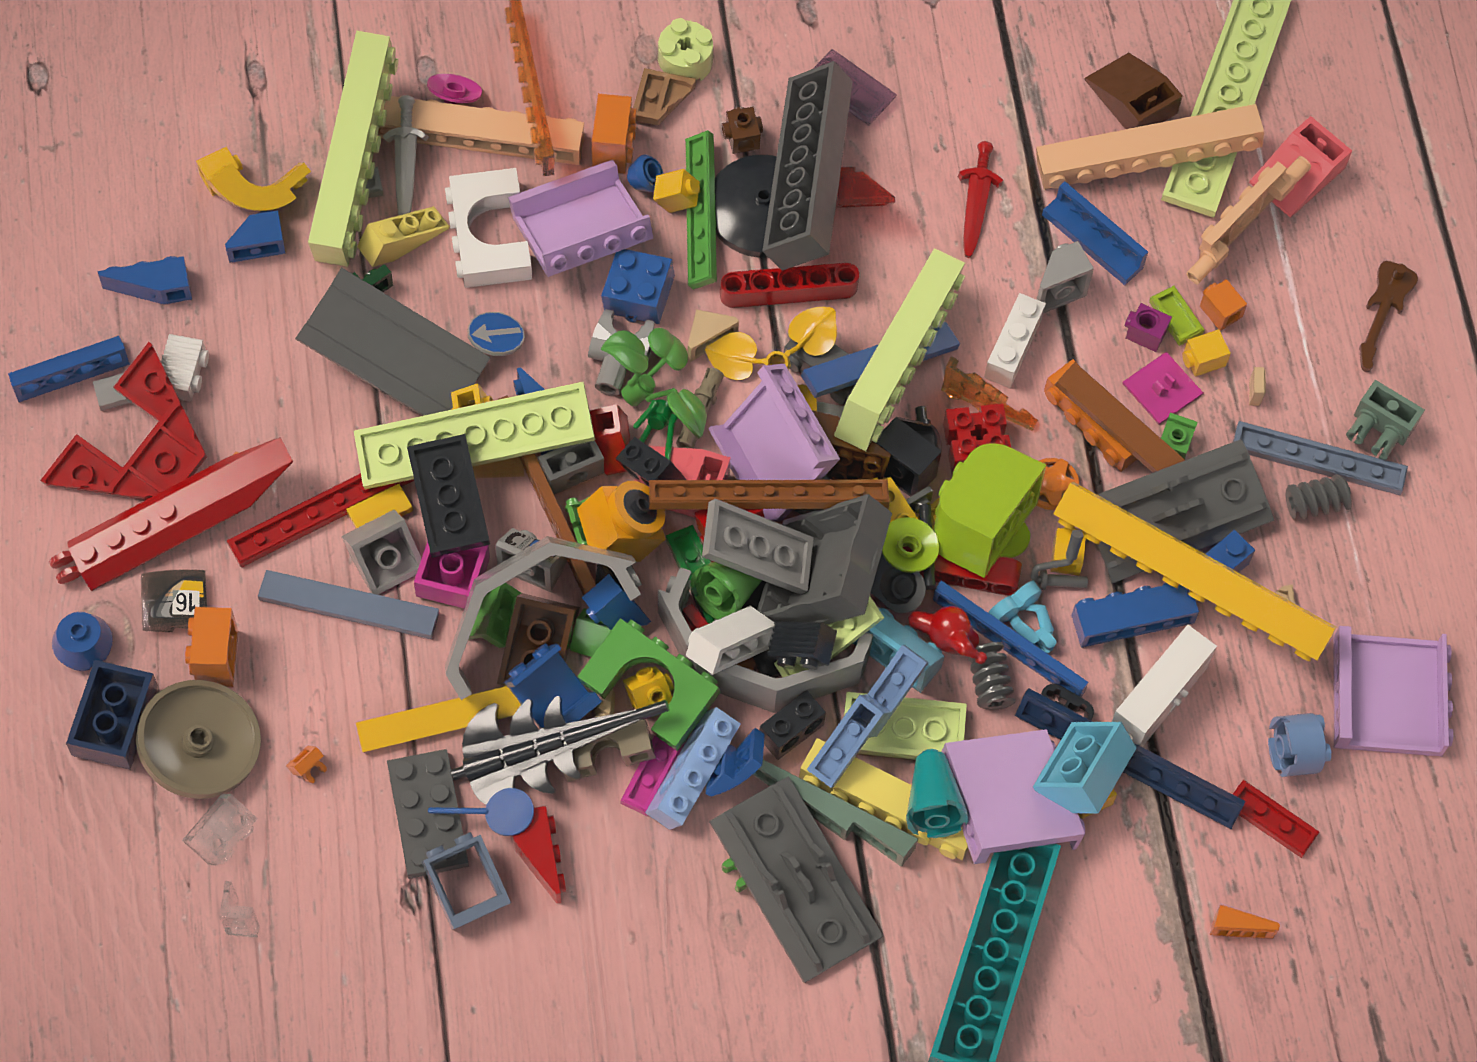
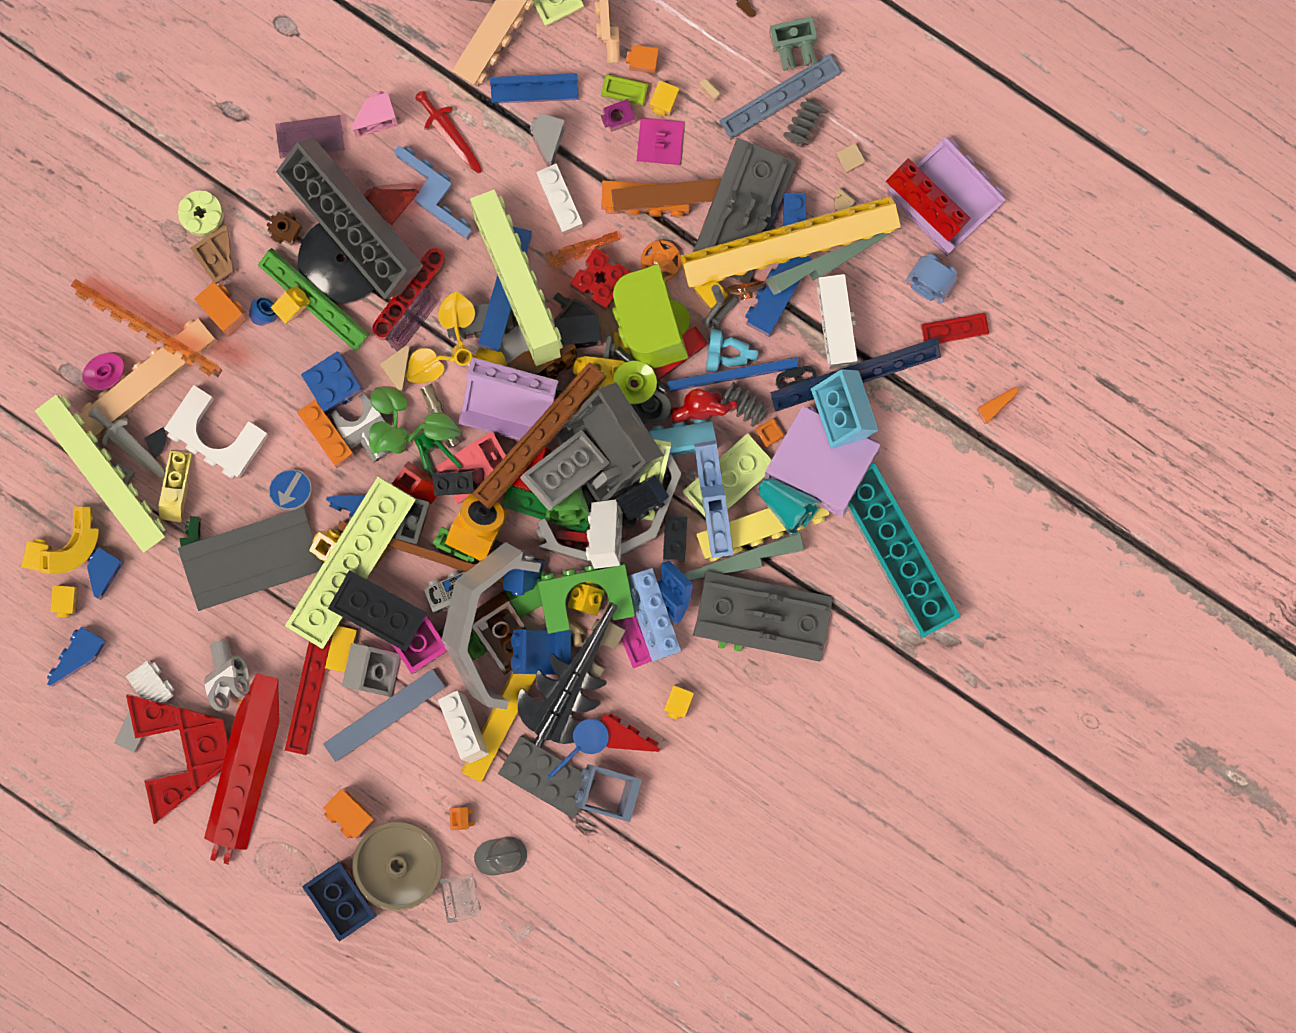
camera: 50 degrees left, 20 degrees up
blue fence [8,336,130,402] -> none
blue cone [52,612,113,671] -> none
slope [141,570,207,632] -> none
lavender panel [508,160,653,277] -> none
bright green brick [1161,413,1198,459] -> none
none -> yellow brick [50,585,78,618]
none -> black tile [144,427,167,457]
none -> light grey connector [204,640,250,711]
none -> orange brick [297,400,355,468]
none -> bright pink slope [352,91,398,138]
none -> piece [385,288,439,352]
none -> medium blue bracket [394,145,472,240]
none -> white brick [438,691,489,763]
none -> dark grey piece [474,837,527,875]
none -> light grey tile [592,466,622,489]
none -> yellow brick [664,685,694,721]
none -> clear orange dish [723,281,767,300]
none -> orange tile [755,417,785,448]
none -> sand green slope [765,233,890,295]
none -> tan tile [836,143,865,173]
none -> red brick [885,158,971,242]

